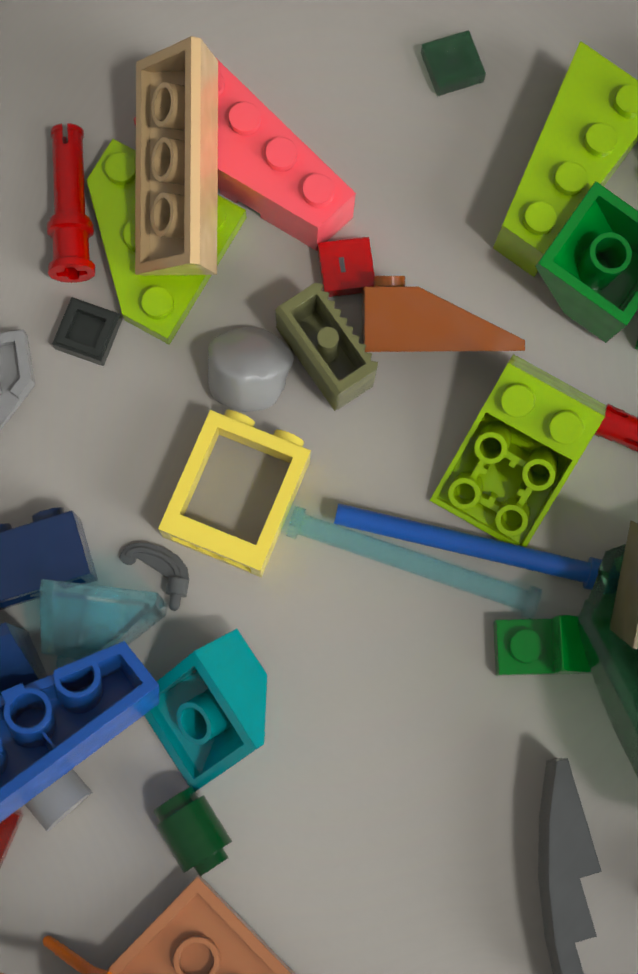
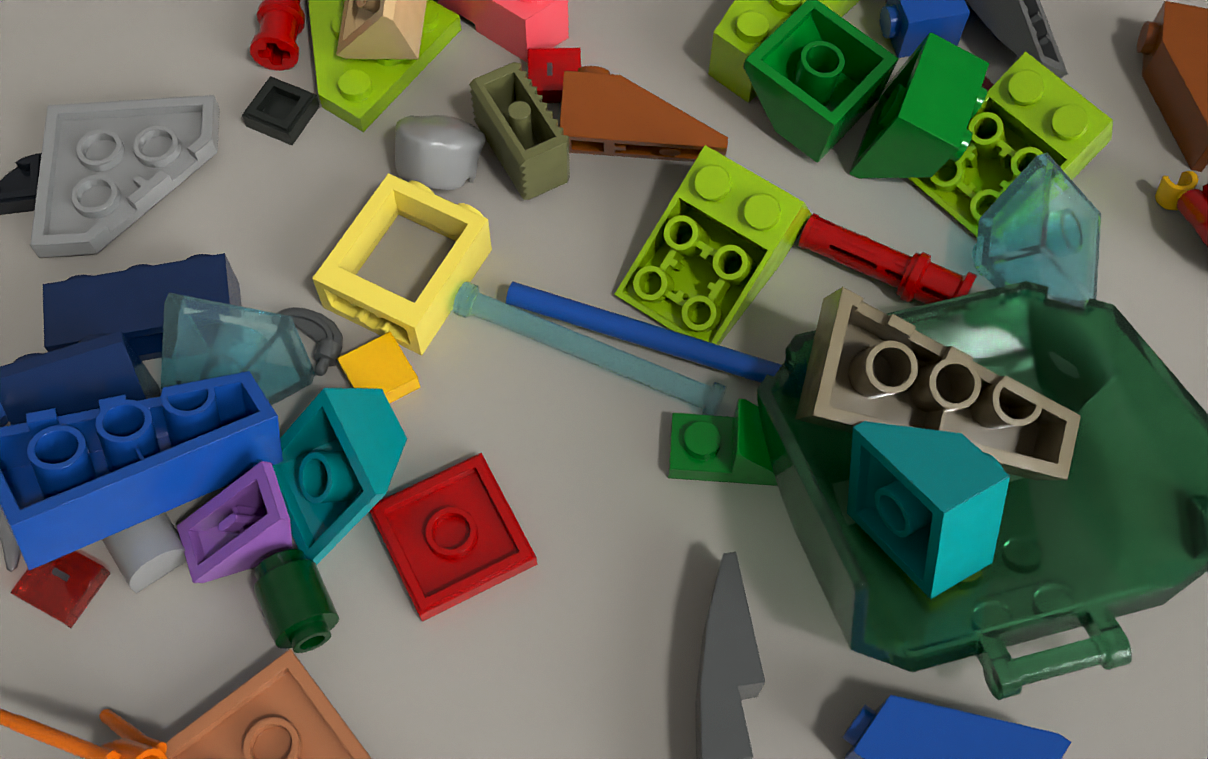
camera: 10 degrees right, 15 degrees down
none -> medium lavender slope [177,461,293,583]
none -> yellow tile [337,331,421,403]
none -> red tile [370,453,538,622]

